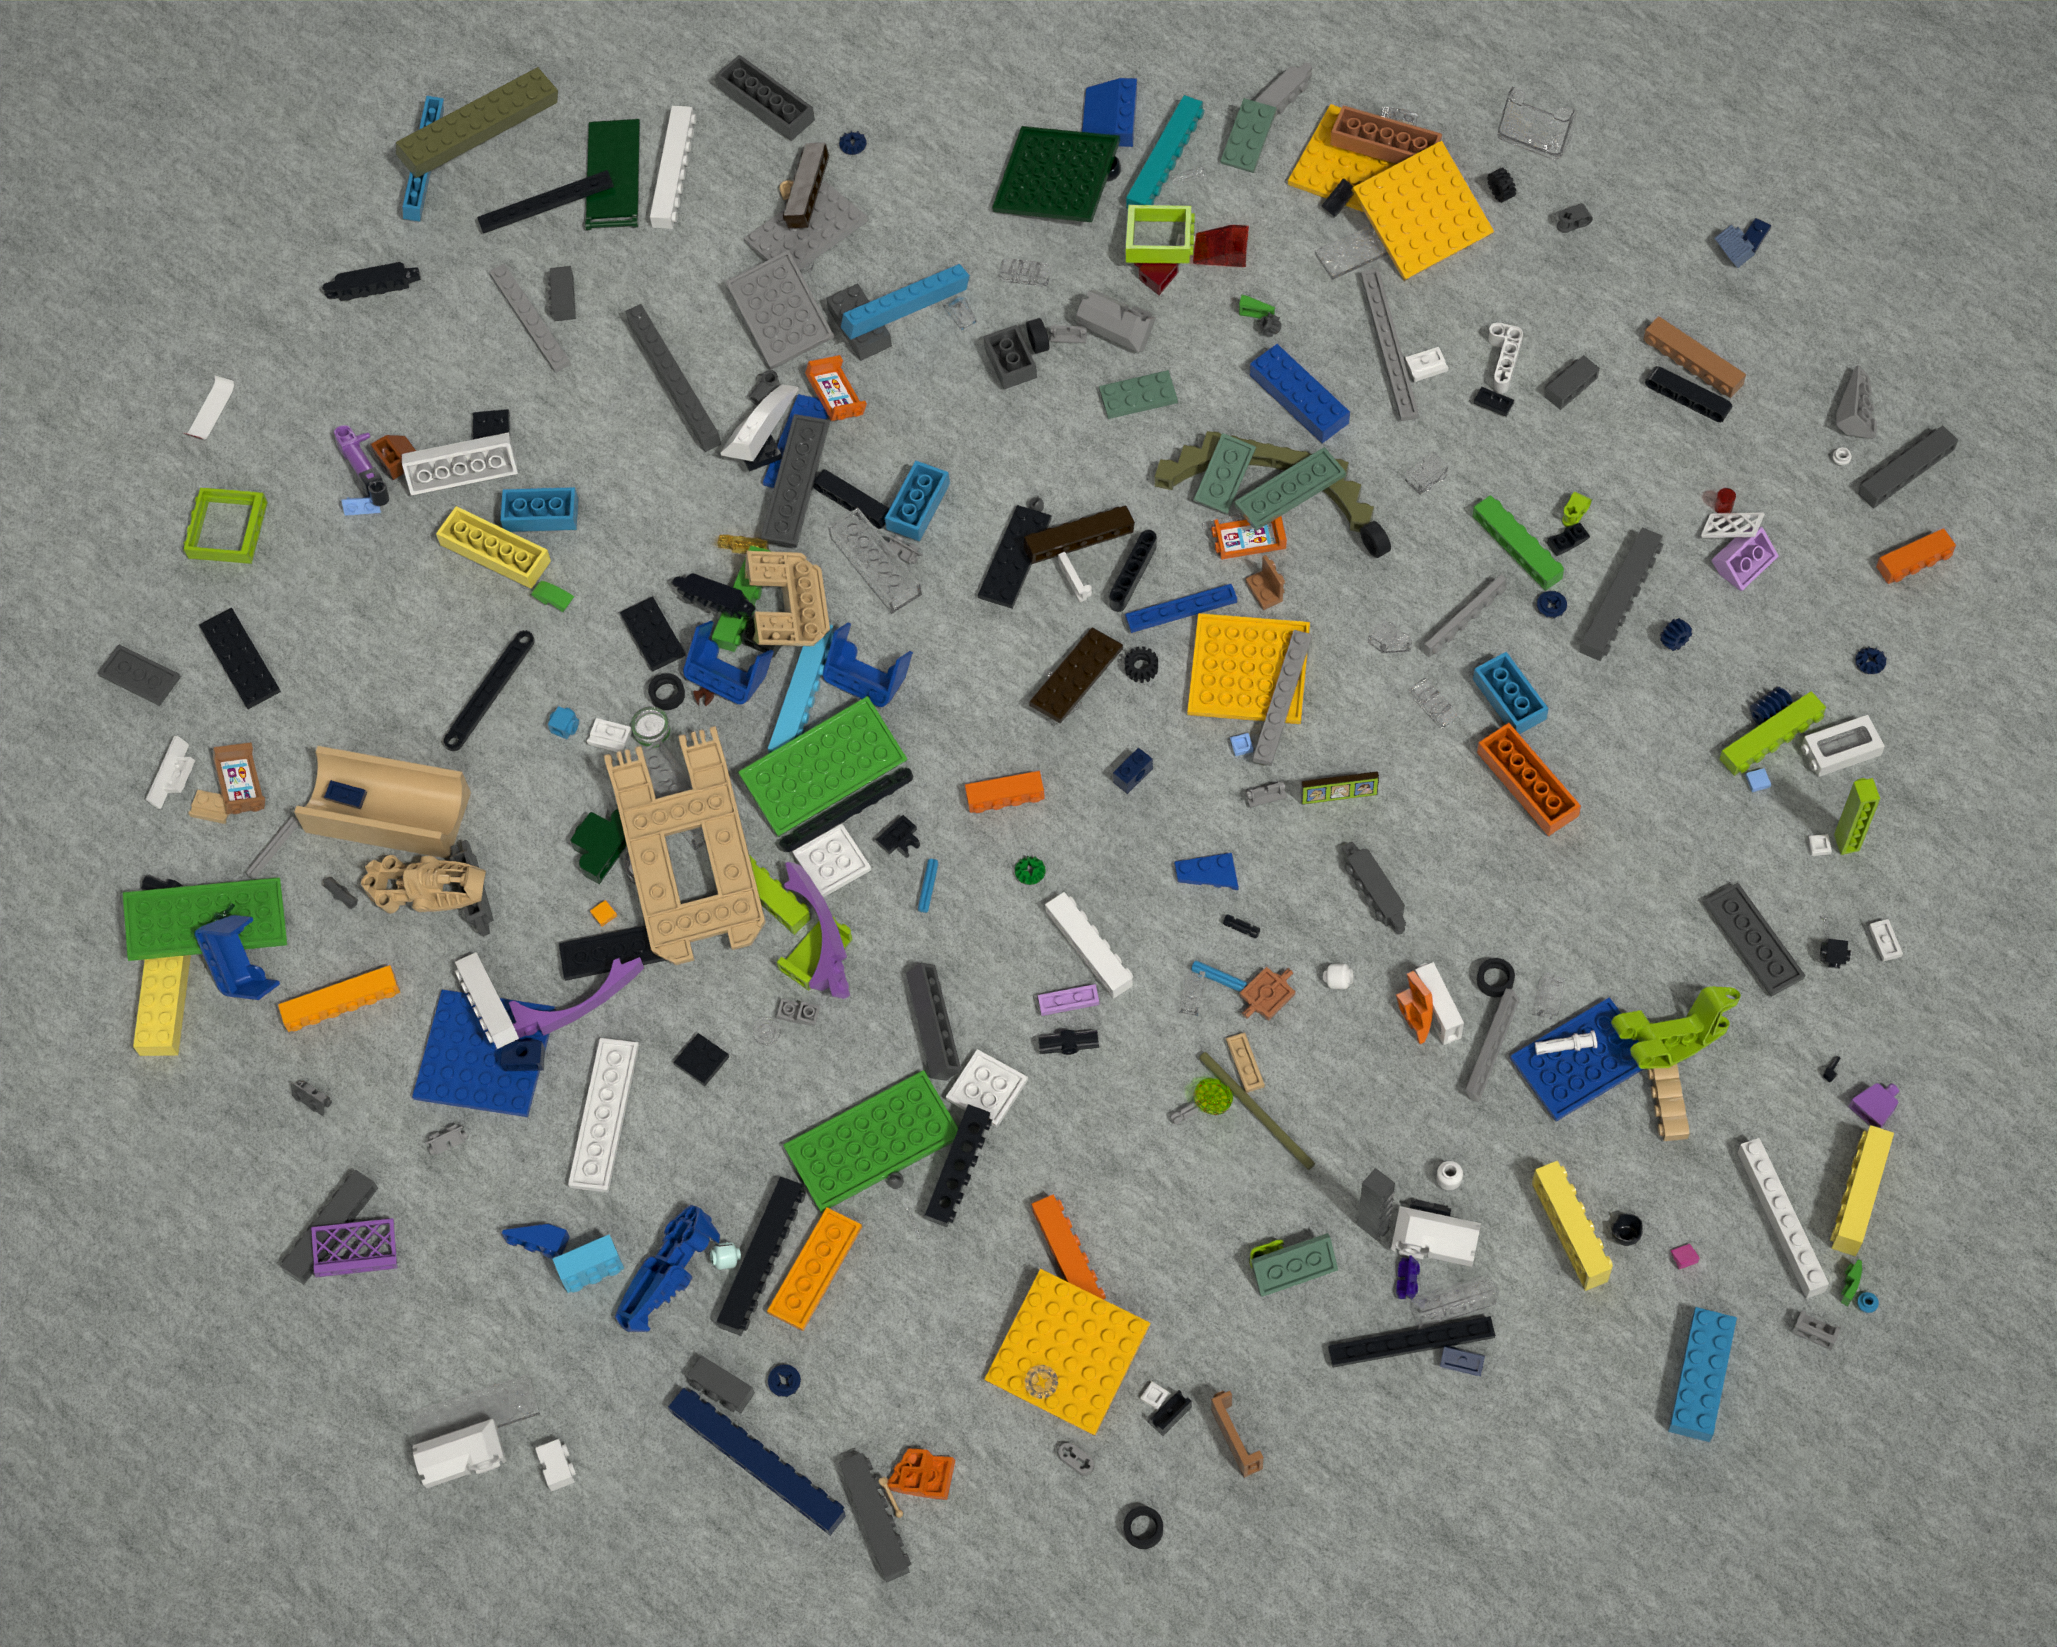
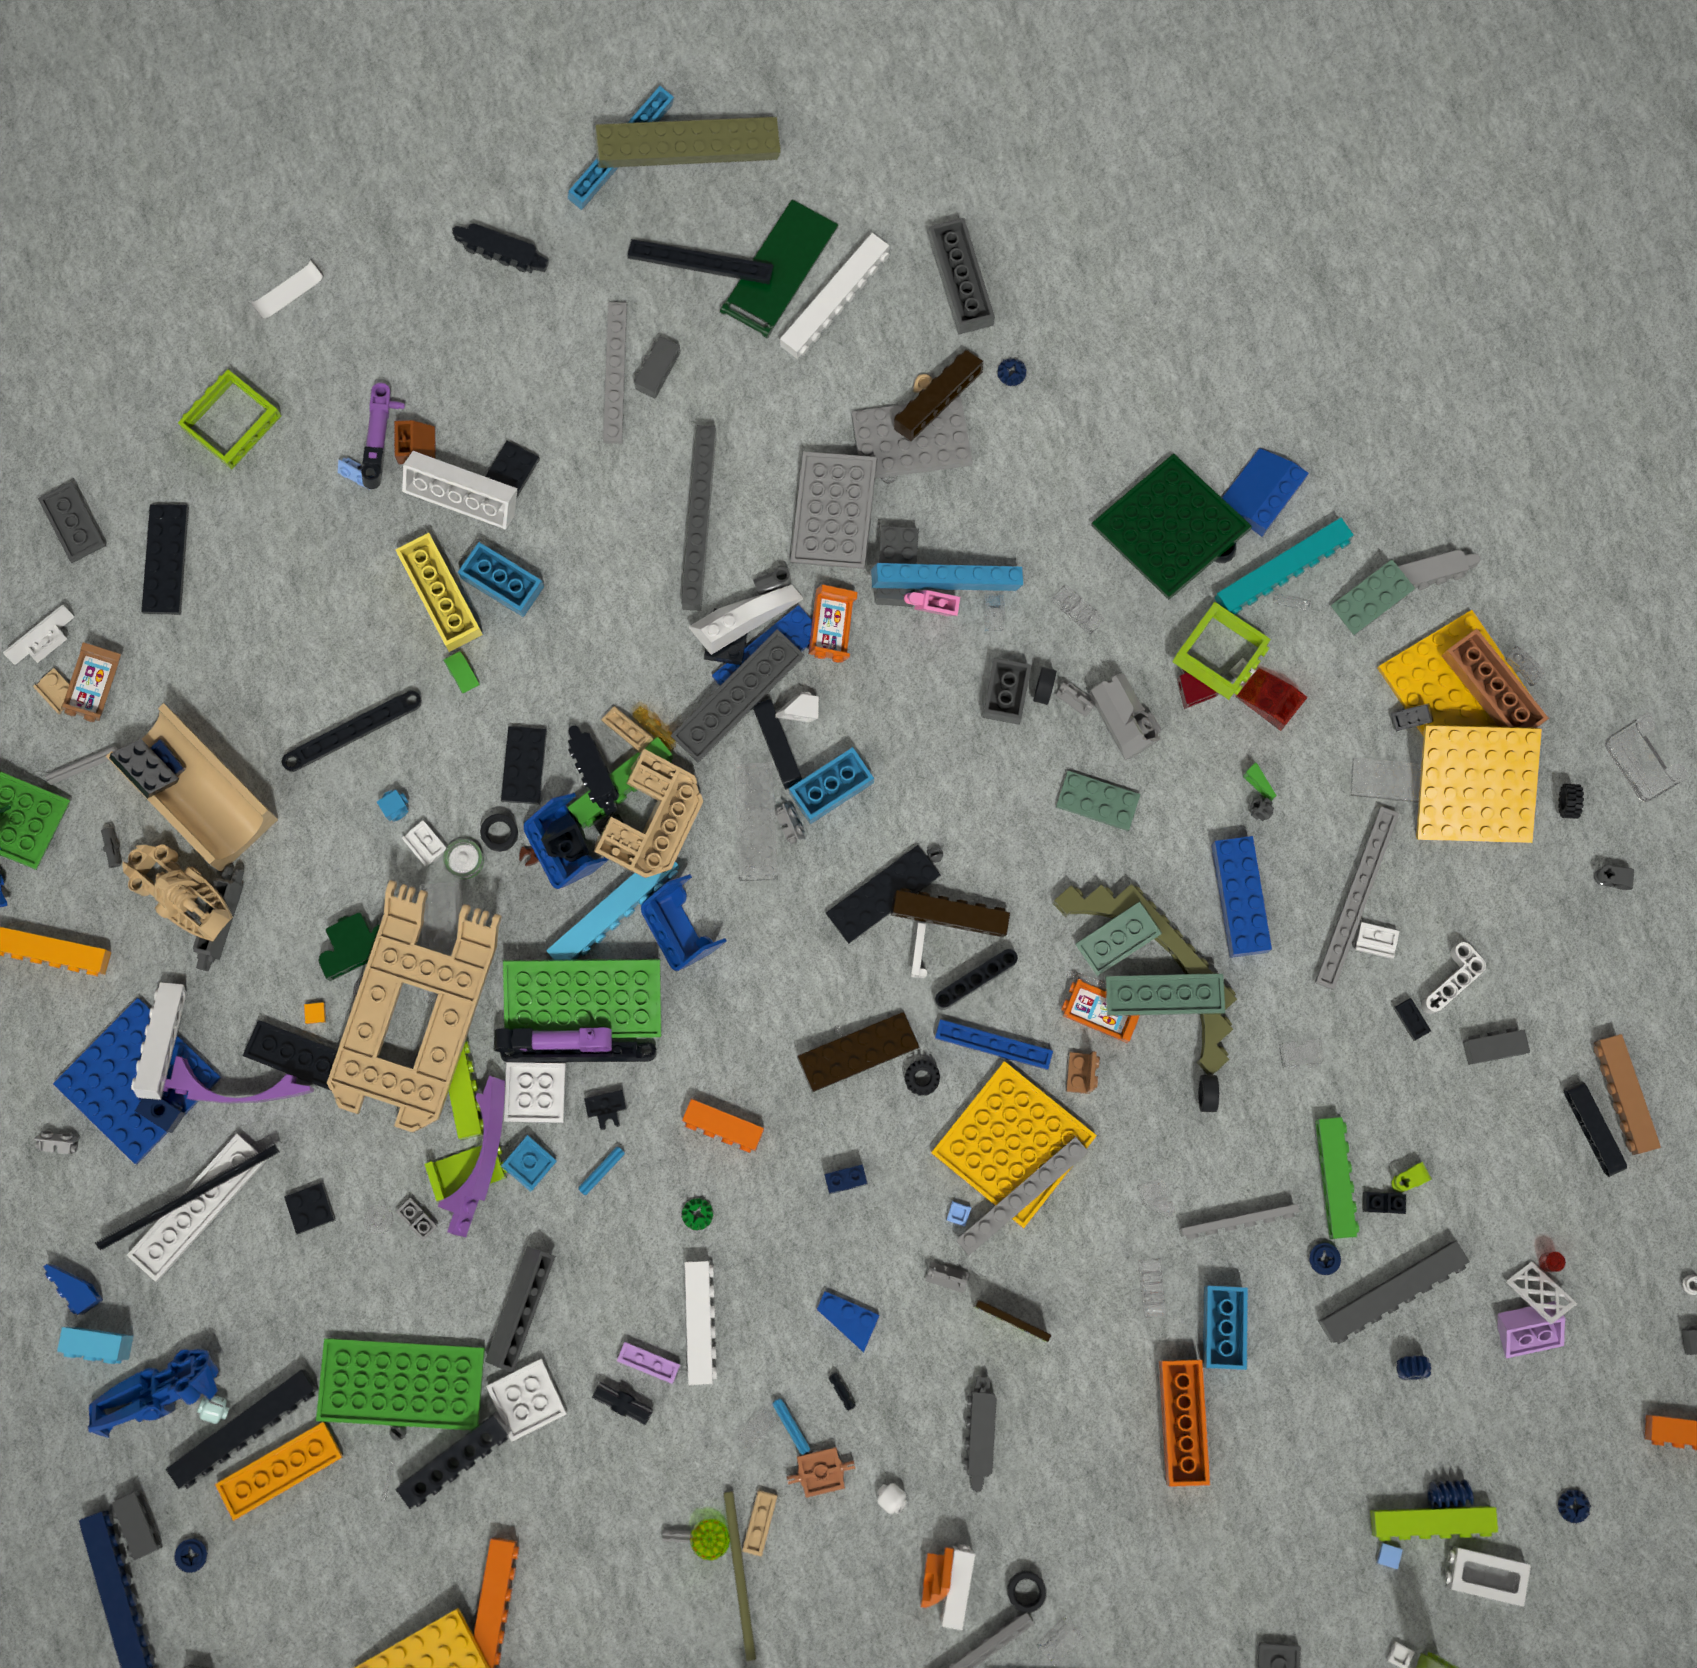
camera: 25 degrees right, 15 degrees up
none -> black axle [95,1143,280,1250]
none -> black plate [109,739,179,799]
none -> medium lavender piece [493,1028,612,1053]
none -> dark azure plate [501,1135,557,1192]
none -> black slope [541,813,589,862]
none -> tan tile [601,706,653,753]
none -> white slope [776,692,819,722]
none -> bright pink brick [904,590,960,616]

